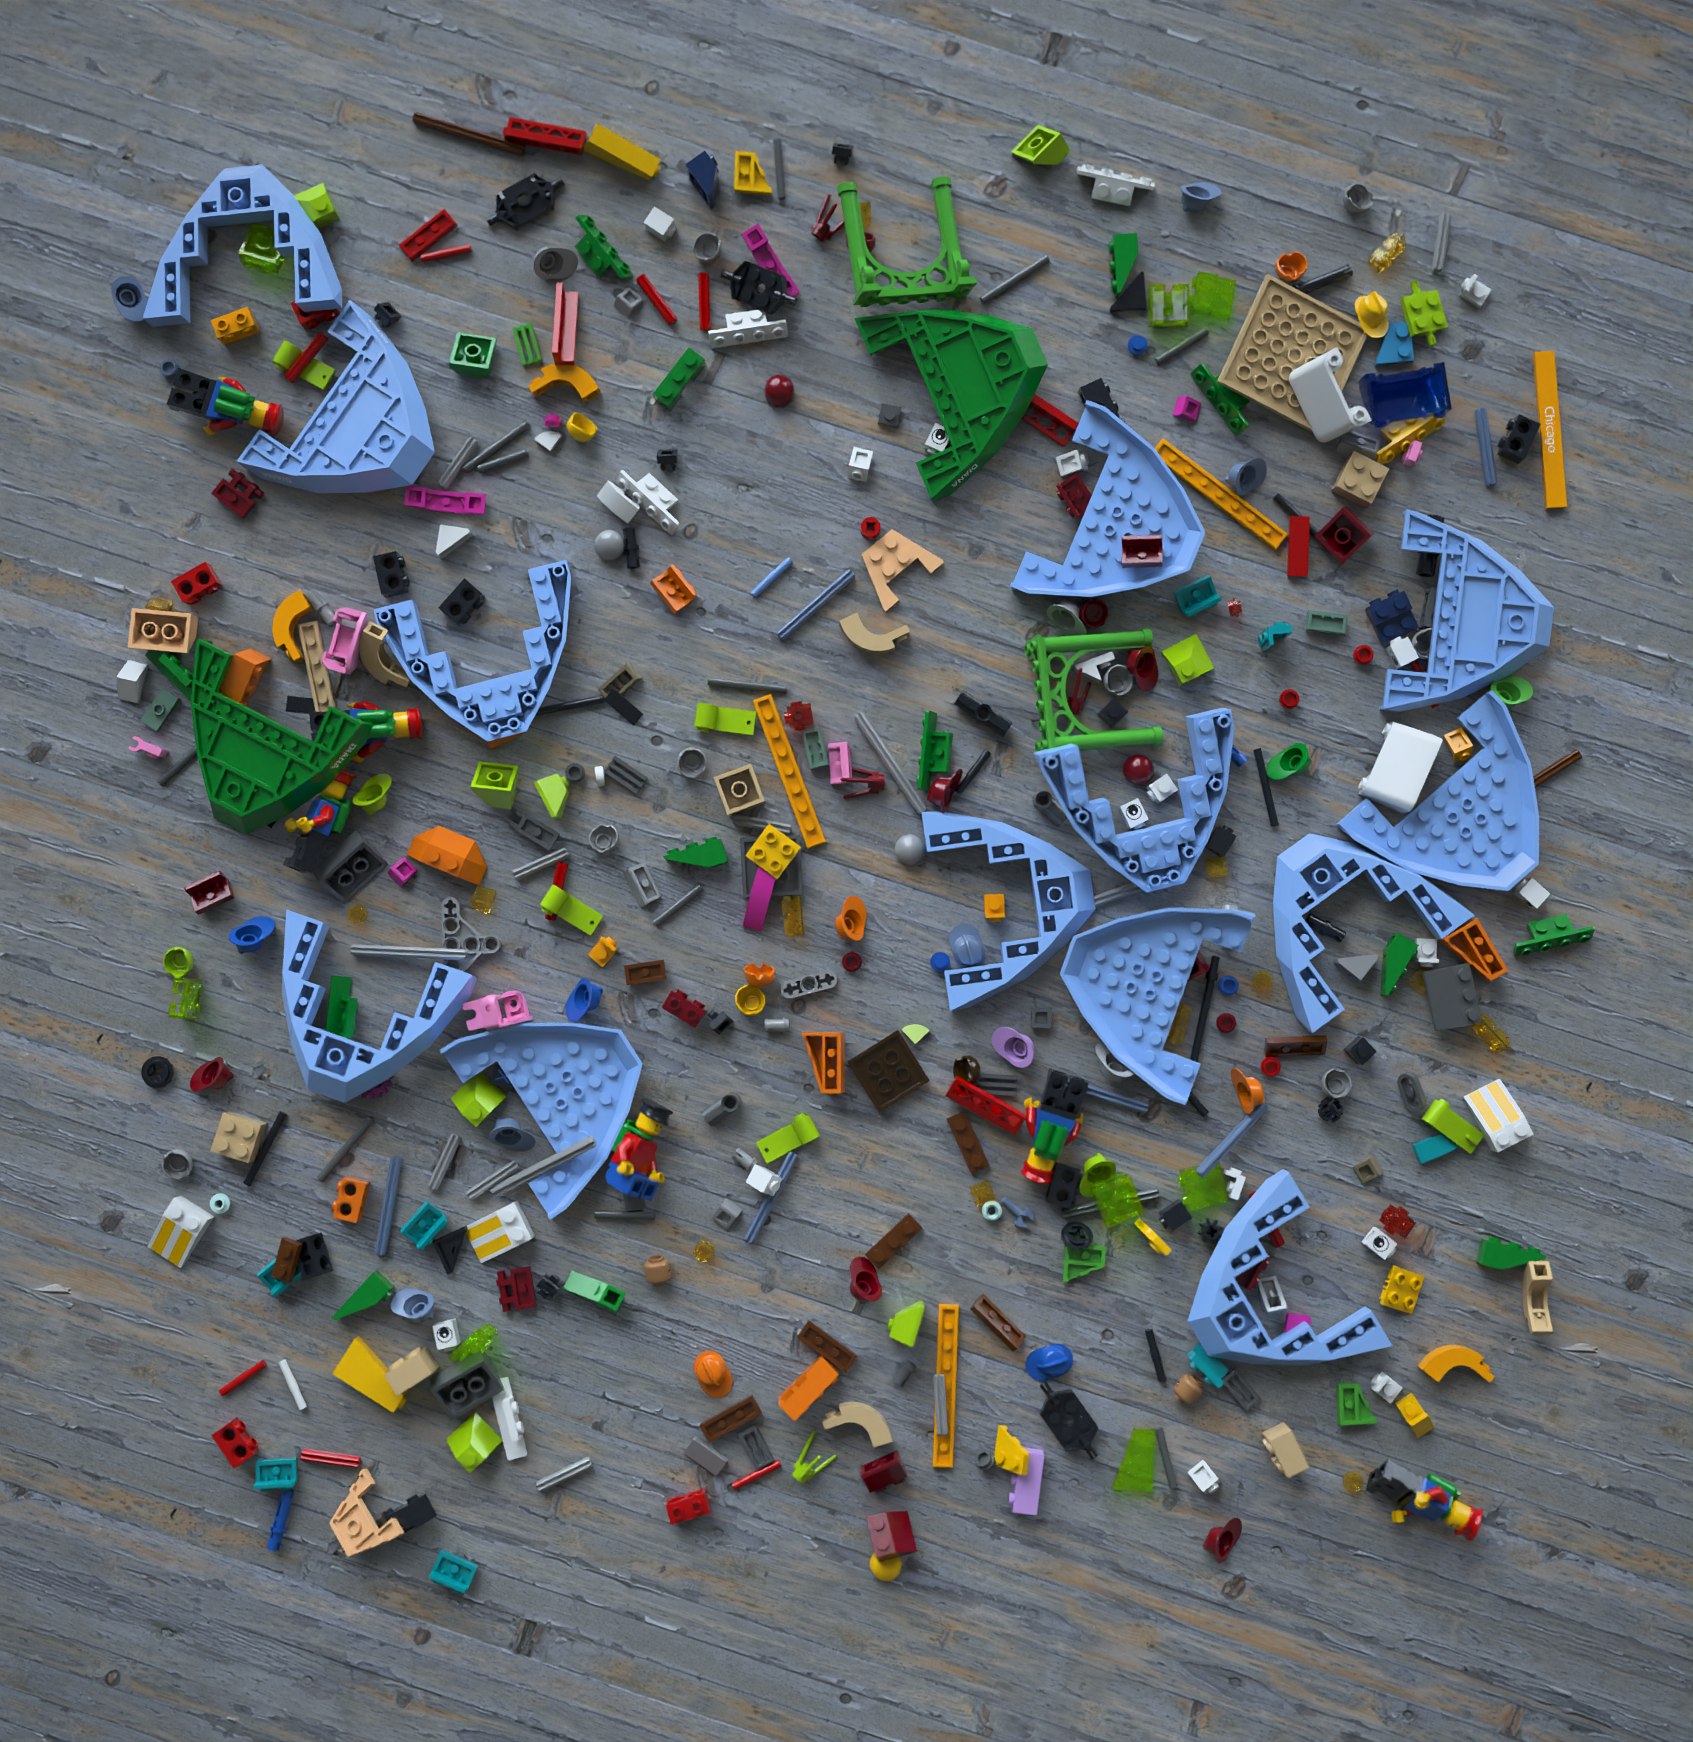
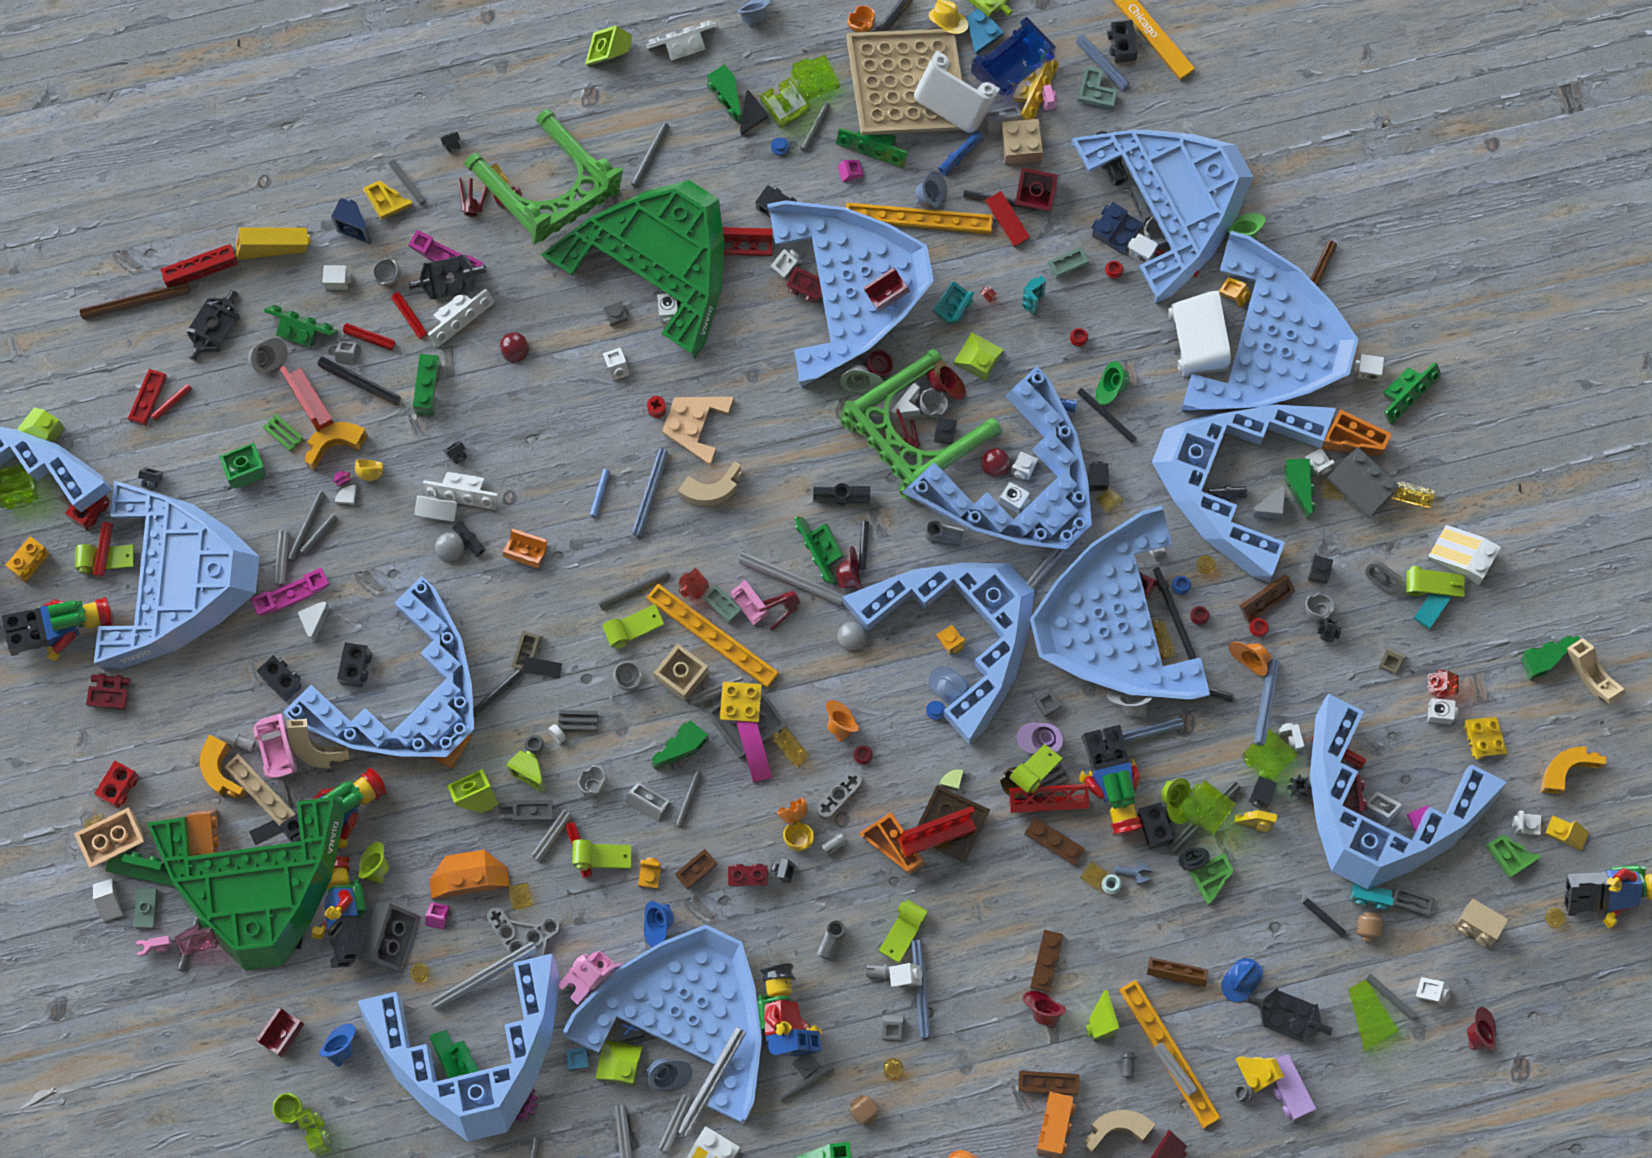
camera: 35 degrees left, 15 degrees down
none -> clear pink slope [173,924,219,956]
none -> black axle [317,357,401,405]
none -> dark azure tile [566,1047,589,1071]
none -> red fence [898,806,977,857]
none -> blue pin [938,131,984,176]
none -> lime door [1010,744,1063,793]
none -> sand green plate [1077,66,1117,109]

